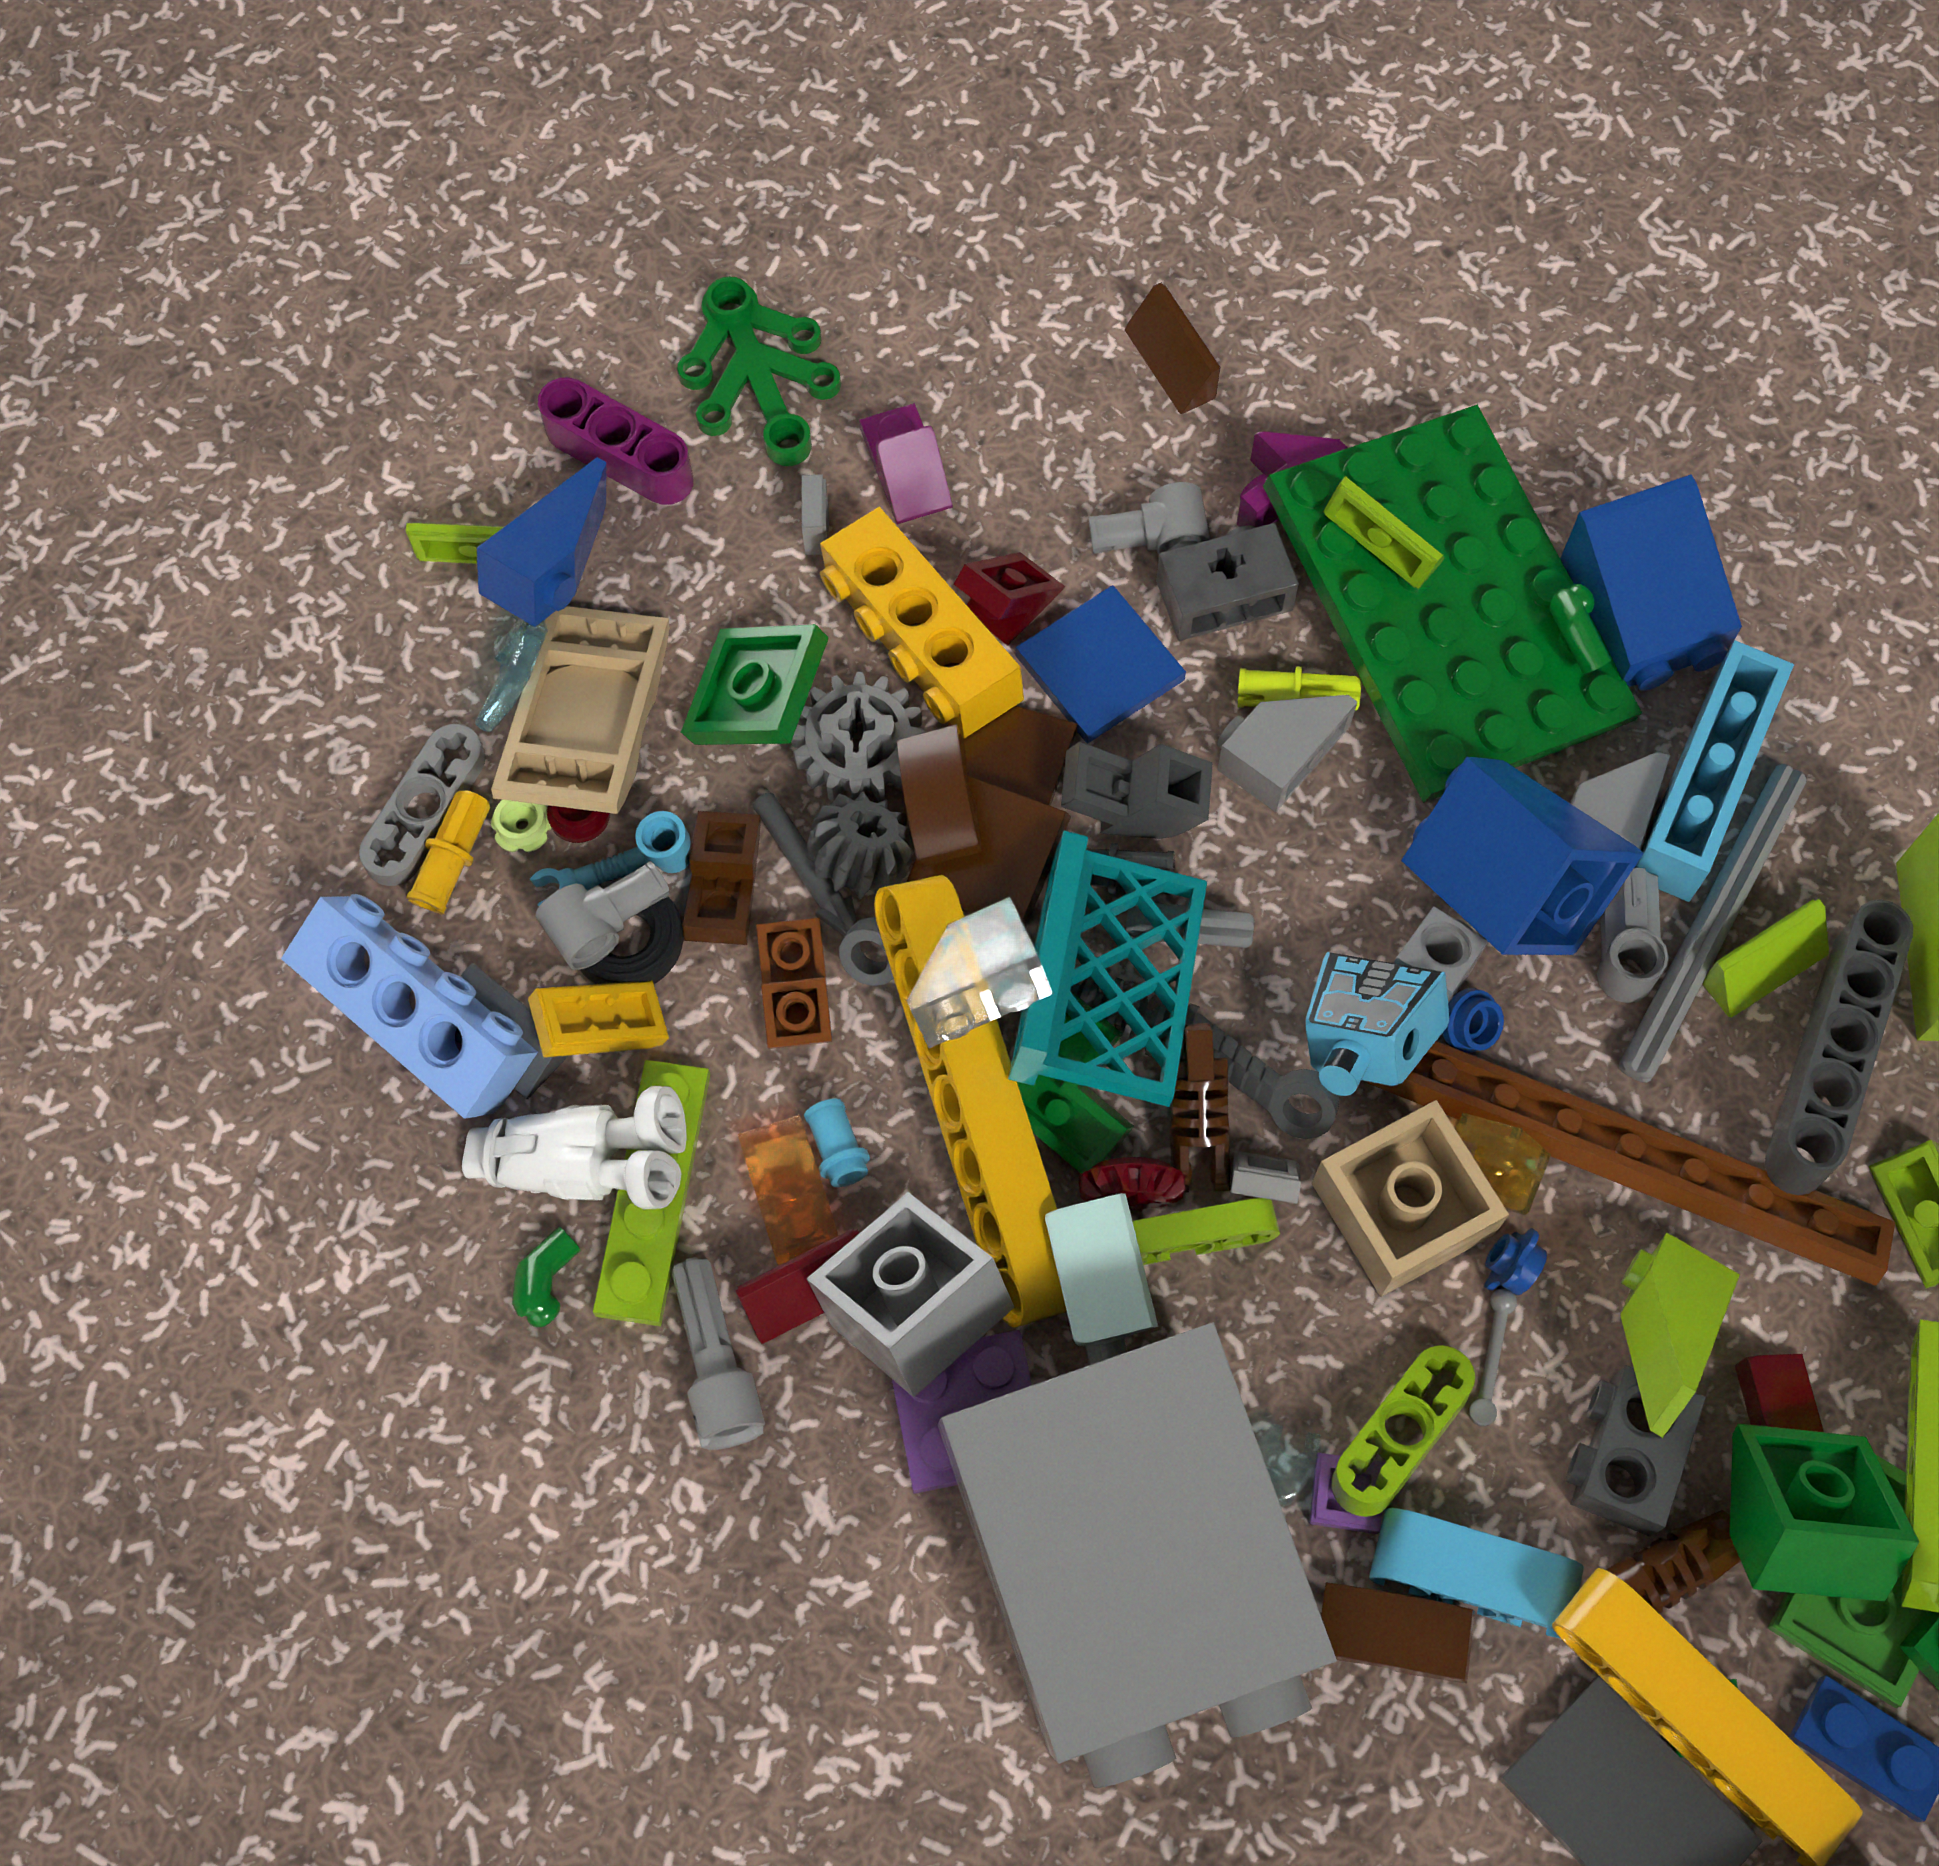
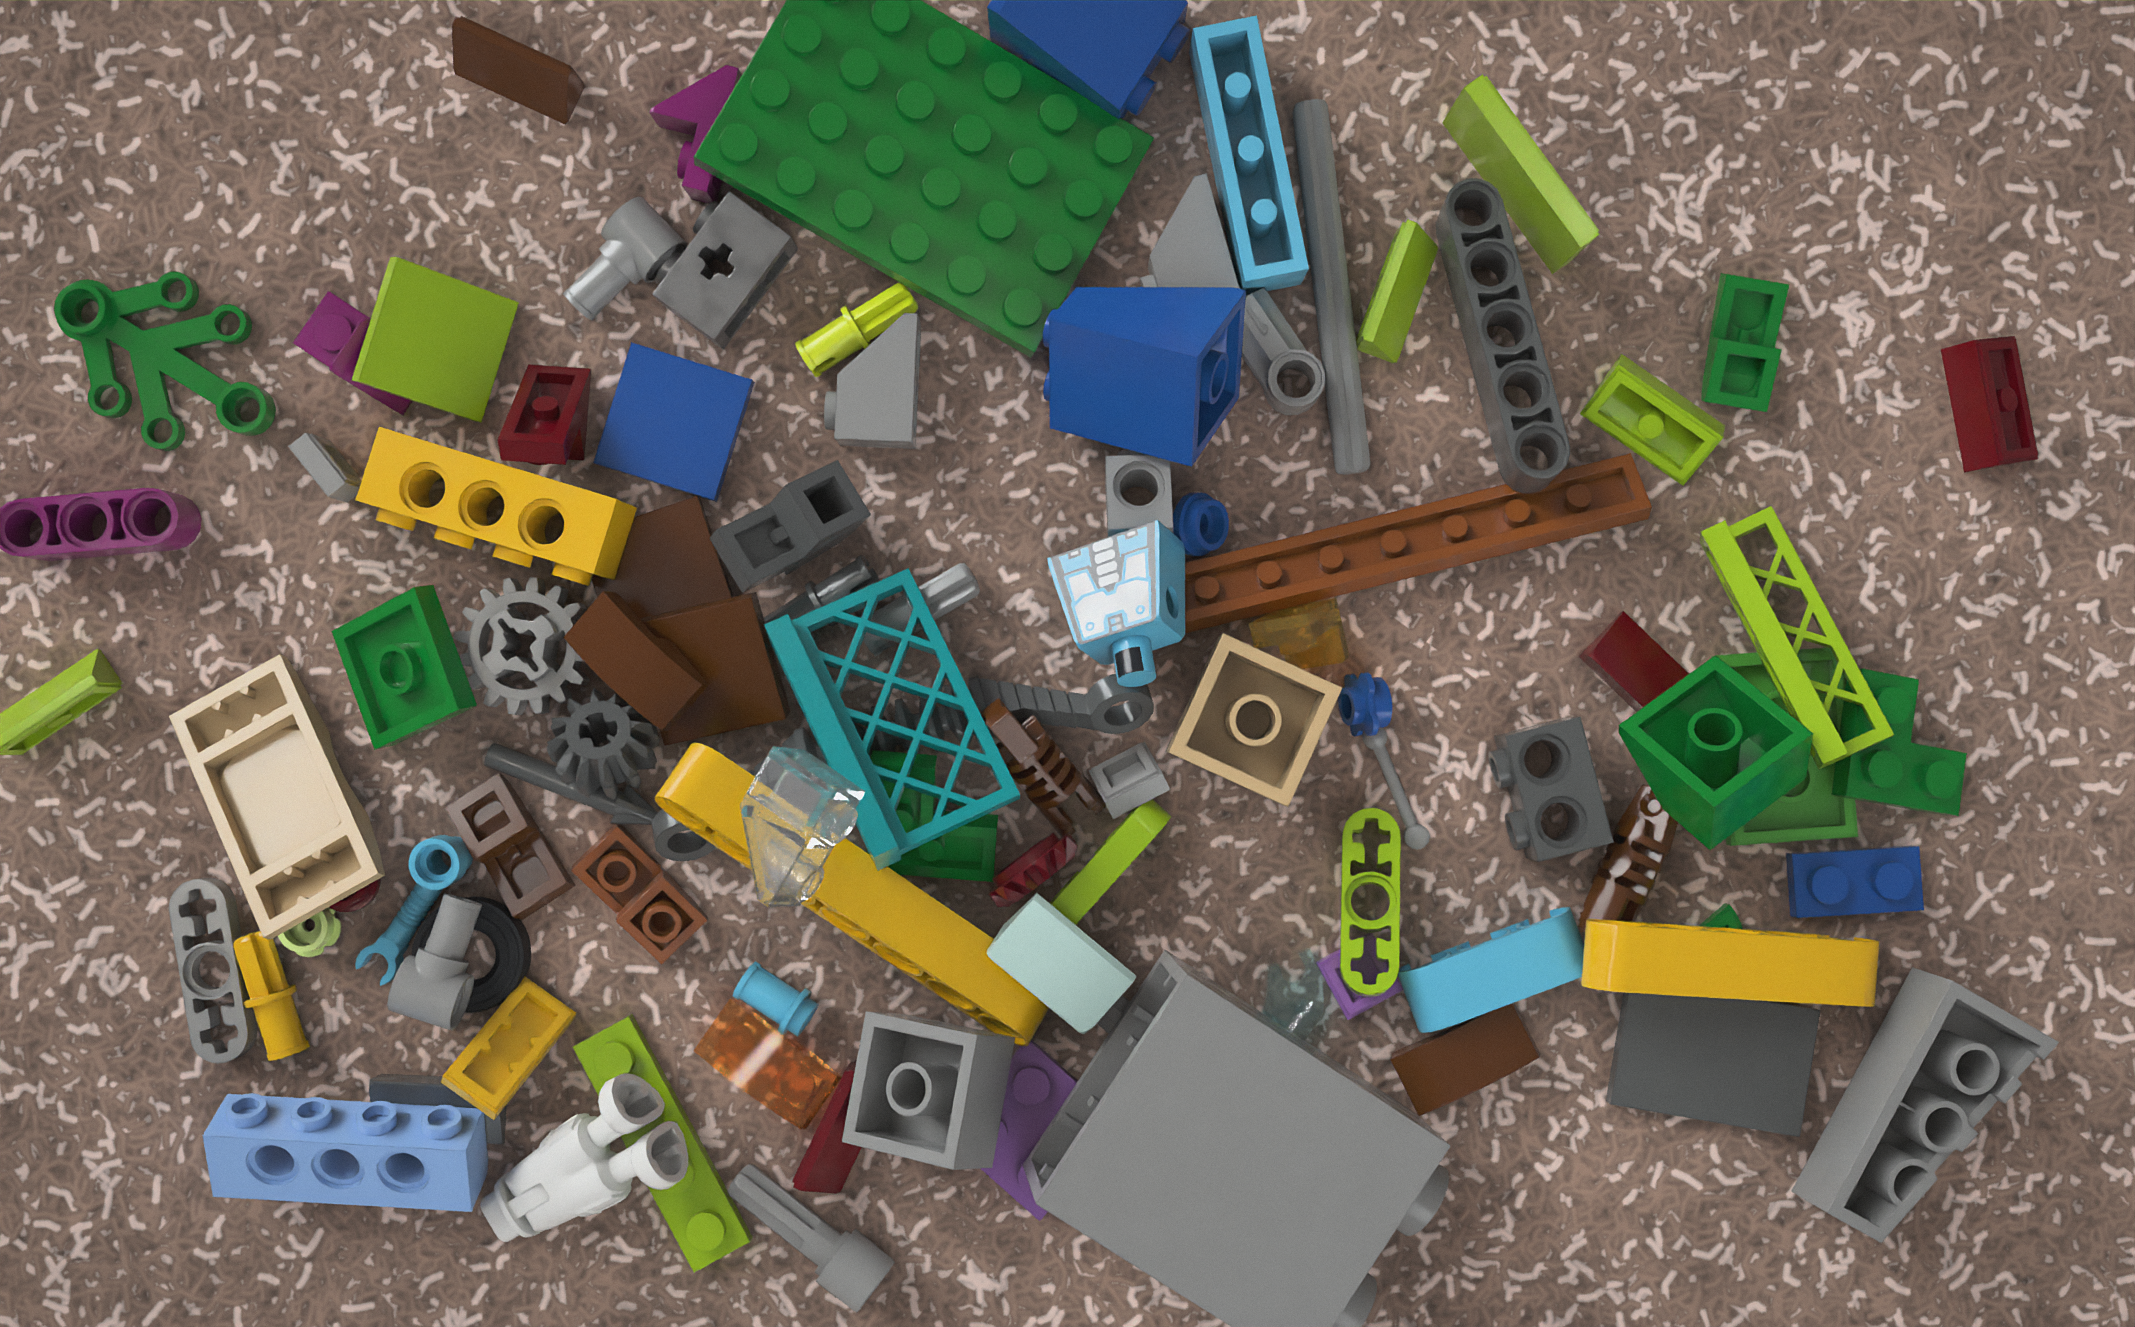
camera: 35 degrees left, 20 degrees up
clear light blue piece [475,614,548,732] -> none
blue slope [476,457,607,627] -> none
green arm [512,1226,581,1328] -> none
lime slope [1323,476,1444,589] -> none
green arm [1550,584,1612,674] -> none
lime slope [1620,1232,1740,1438] -> none
none -> lime tile [352,257,519,423]

